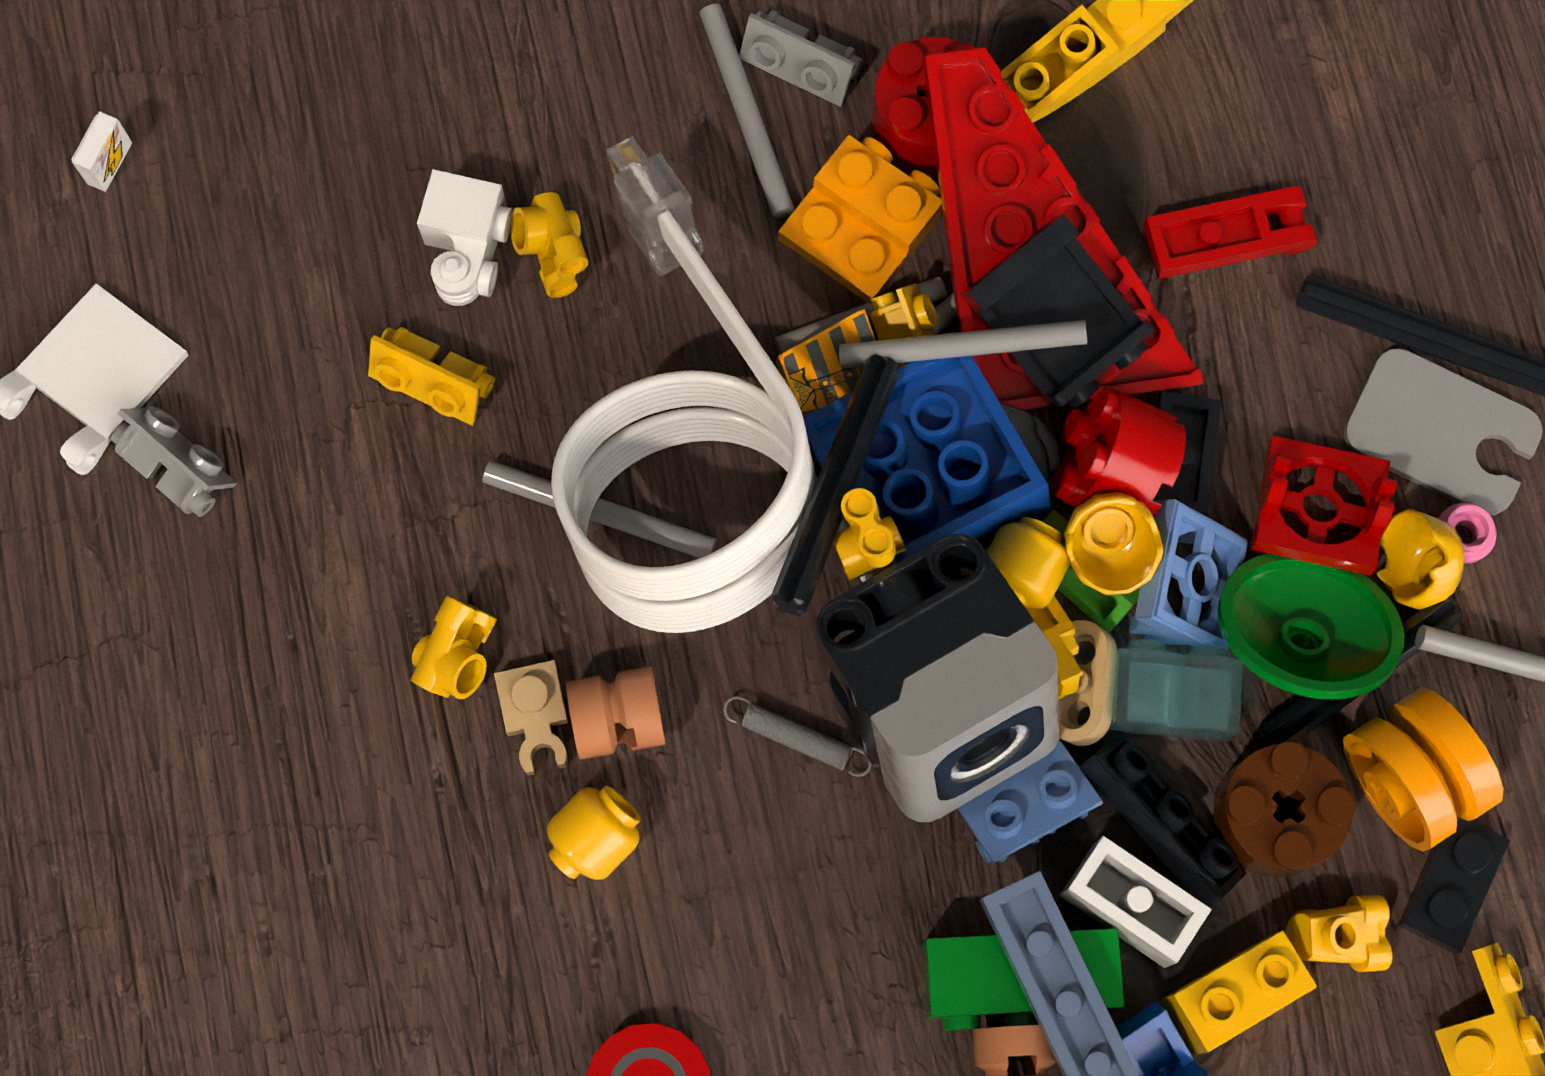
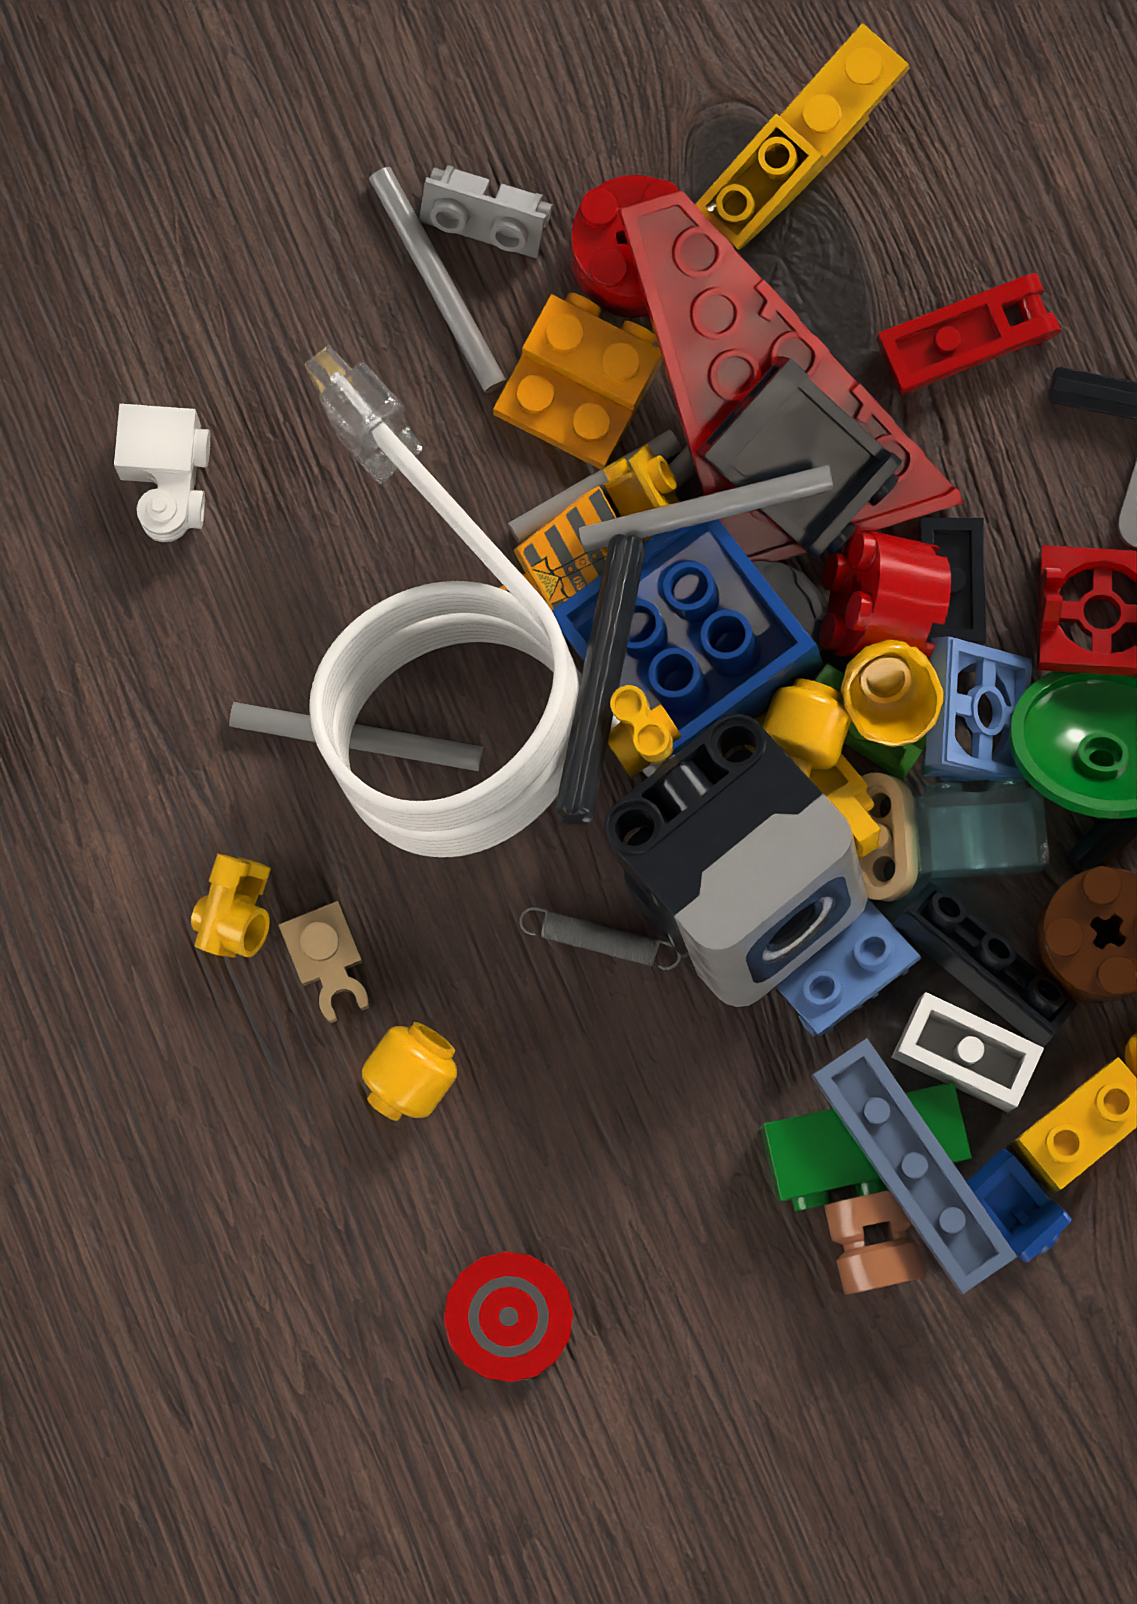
camera: 10 degrees left, 5 degrees up
yellow hinge [368,327,495,426] -> none
yellow plate [510,192,588,298] -> none
nougat wheel [566,665,666,760] -> none

